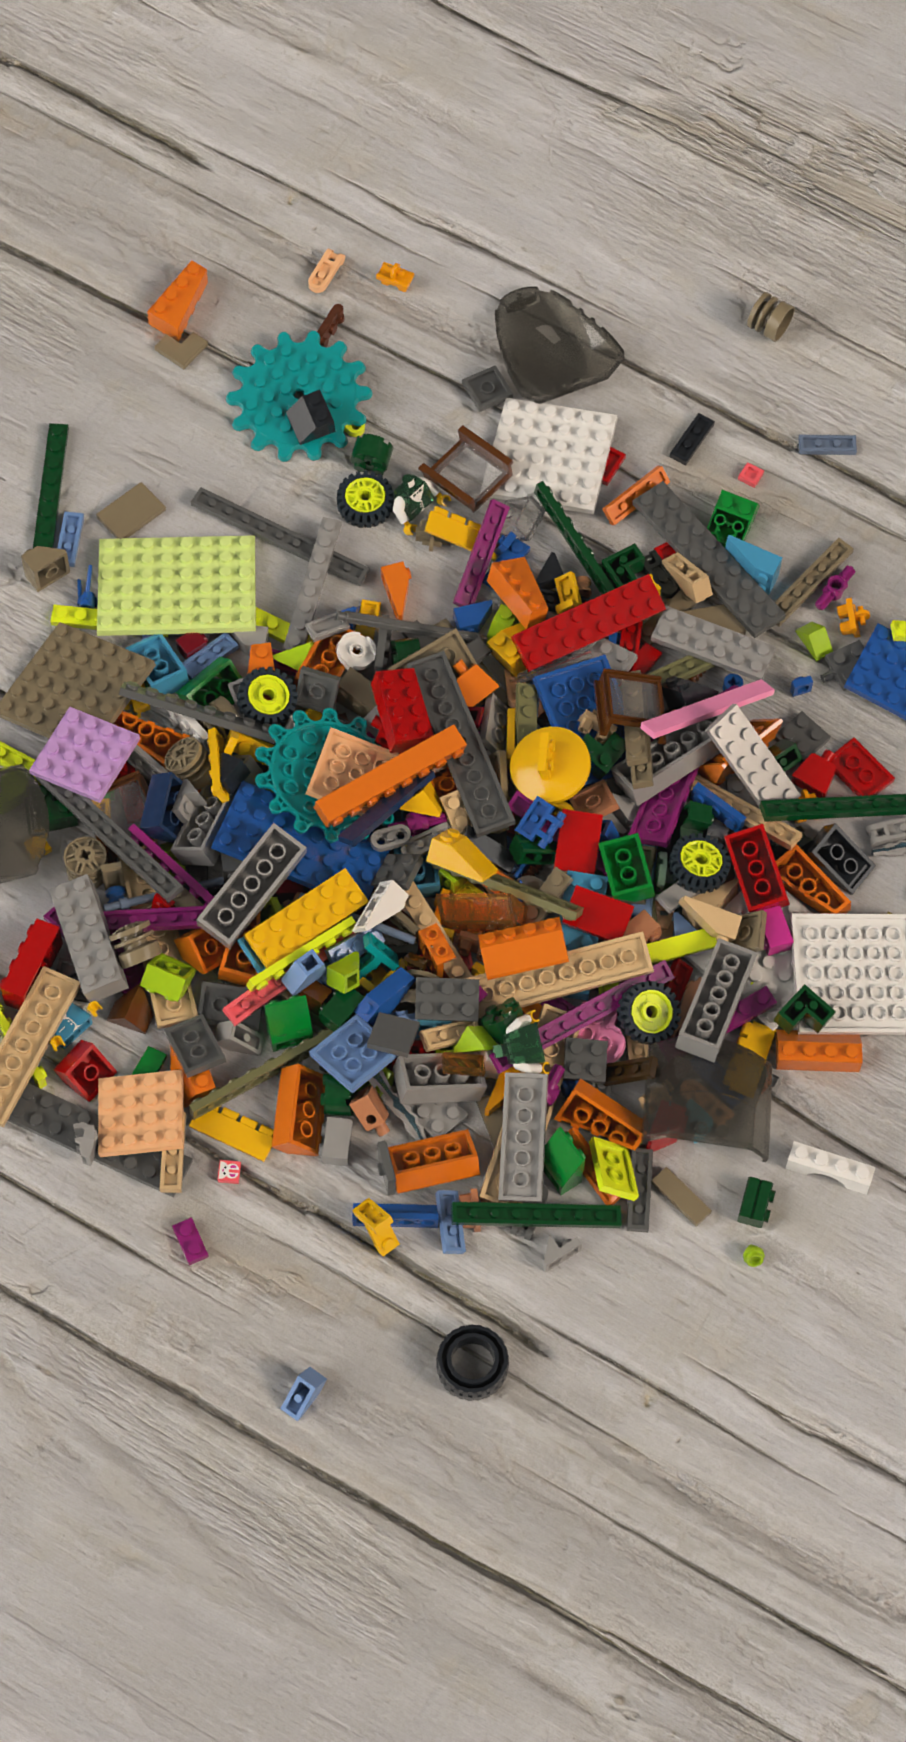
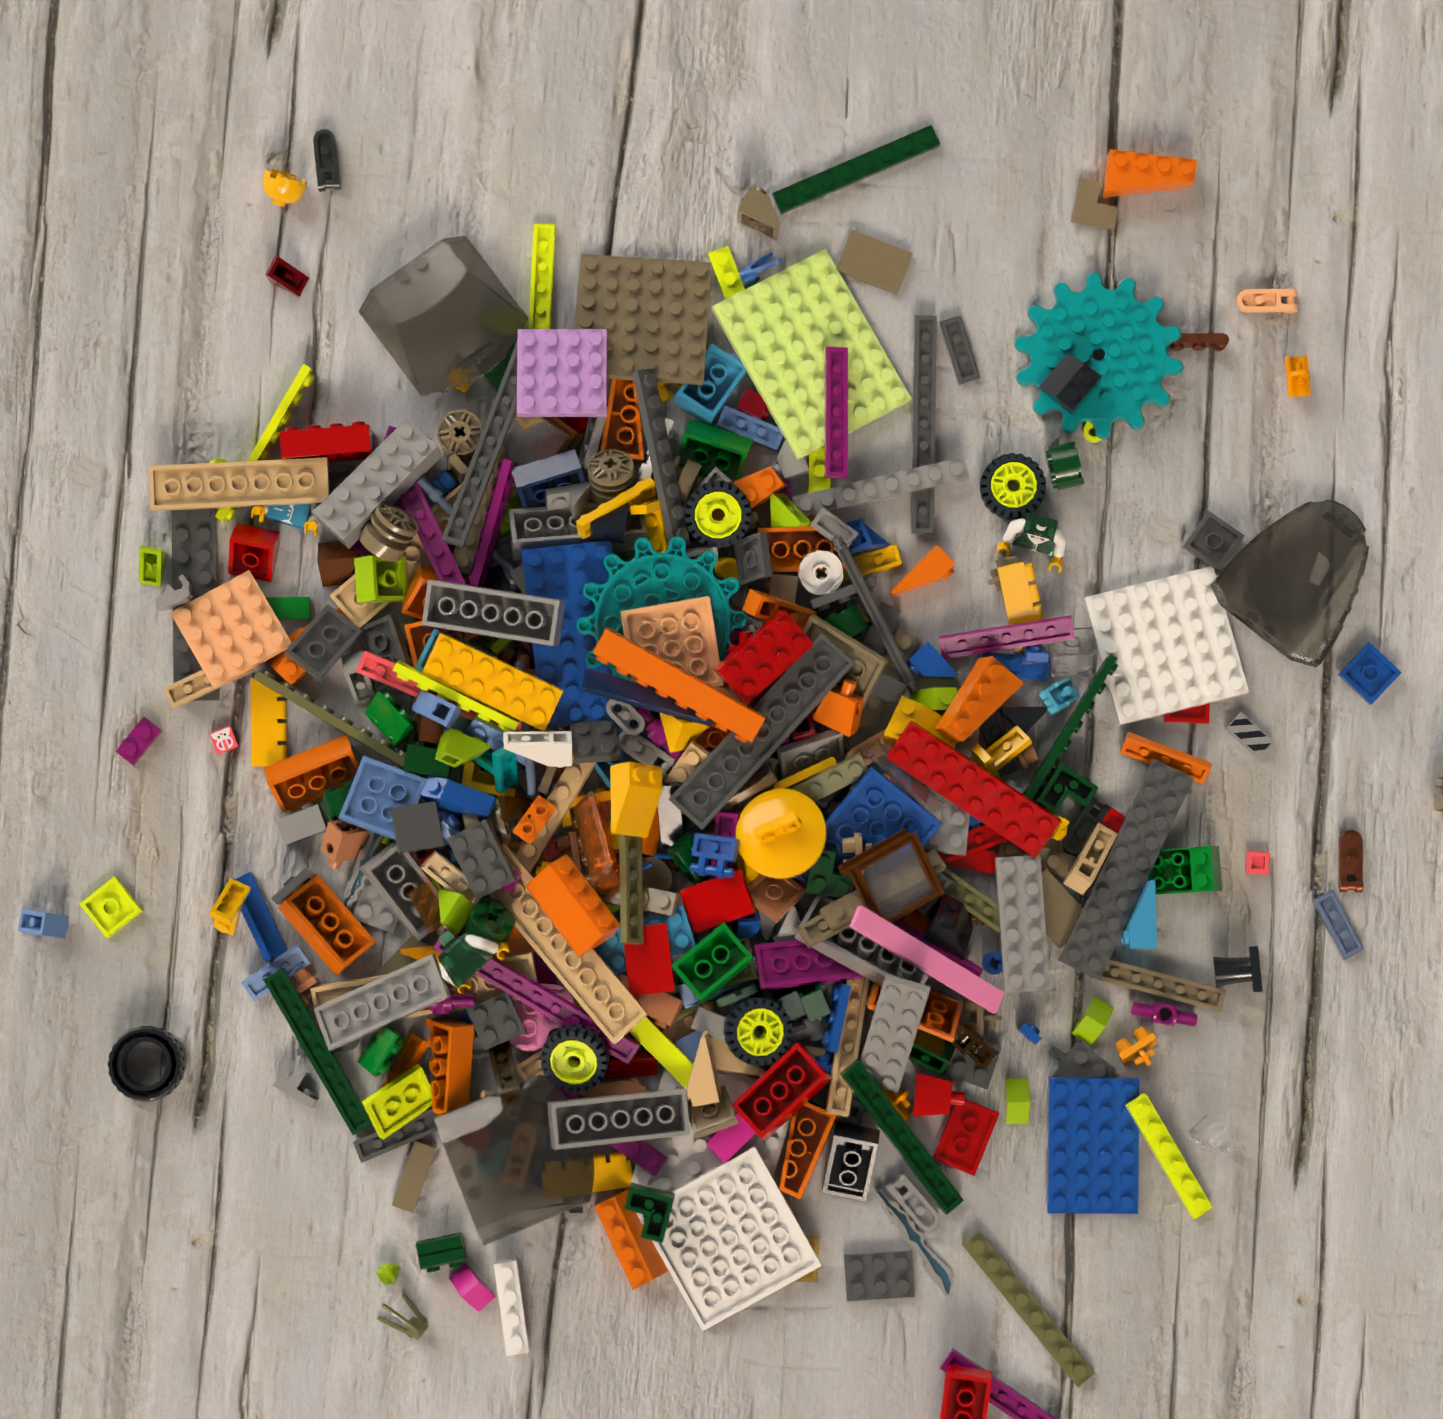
camera: 60 degrees right, 20 degrees up
medium blue plate [57,511,84,567] -> none
piece [418,425,514,513] -> none
black tile [669,413,715,466] -> none
none -> neon yellow tile [80,876,143,939]
none -> lime slope [139,546,168,587]
none -> olive plant [377,1293,429,1340]
none -> dark pink slope [449,1263,496,1312]
none -> orange slope [742,589,817,631]
none -> magenta plate [824,346,848,479]
none -> dark grey tile [939,315,980,385]
none -> dark brown slope [951,1023,1000,1070]
none -> dark tan hips [965,1000,1002,1038]
none -> lime slope [1005,1078,1030,1124]
none -> medium azure hand [1038,677,1080,716]
none -> black plant [1213,946,1263,992]
none -> light grey tile [1225,712,1274,758]
none -> blue plate [1337,642,1402,705]
none -> copper plate [1338,830,1364,893]

